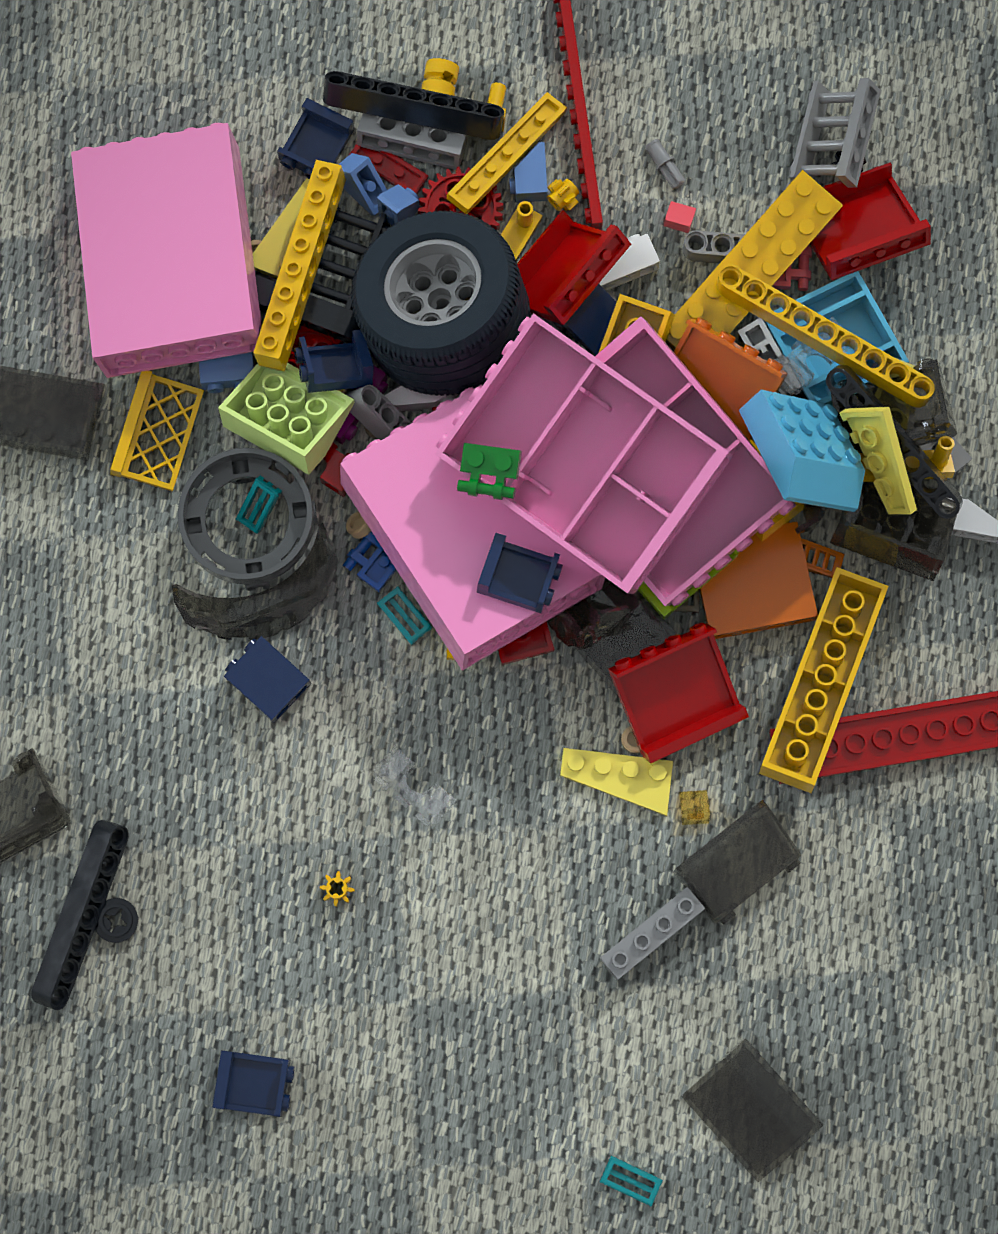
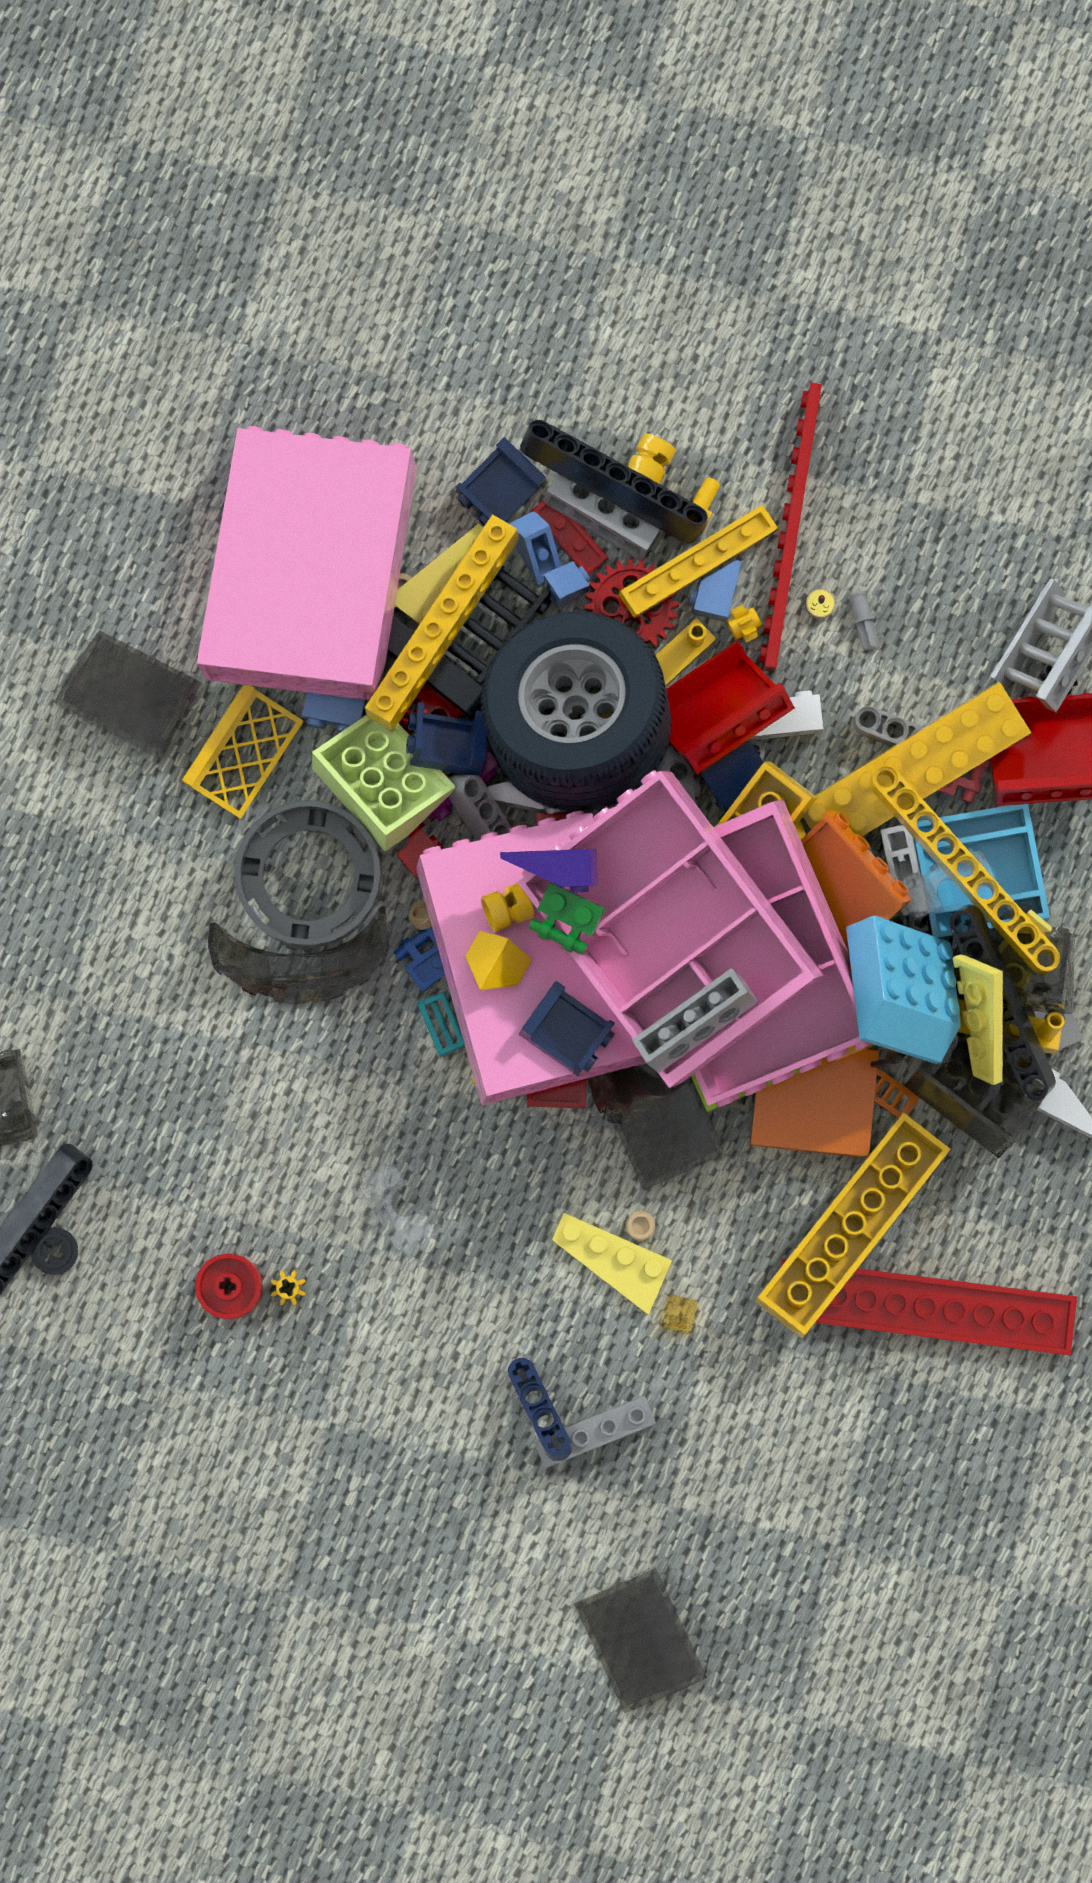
camera: 15 degrees right, 5 degrees up
dark blue panel [212,1050,295,1117] -> none
dark blue panel [224,636,312,723] -> none
teal tile [236,475,282,534] -> none
teal tile [599,1156,663,1207] -> none
red panel [608,623,749,763] -> none
coral slope [664,201,696,233] -> none
clear smoke windscreen [673,800,802,925] -> none
none -> red wheel [195,1253,263,1319]
none -> yellow slope [465,930,532,991]
none -> yellow wheel [480,882,535,933]
none -> dark purple slope [500,849,598,893]
none -> dark blue beam [508,1358,572,1461]
none -> light grey brick [632,968,759,1073]
none -> light yellow tile [805,589,835,619]

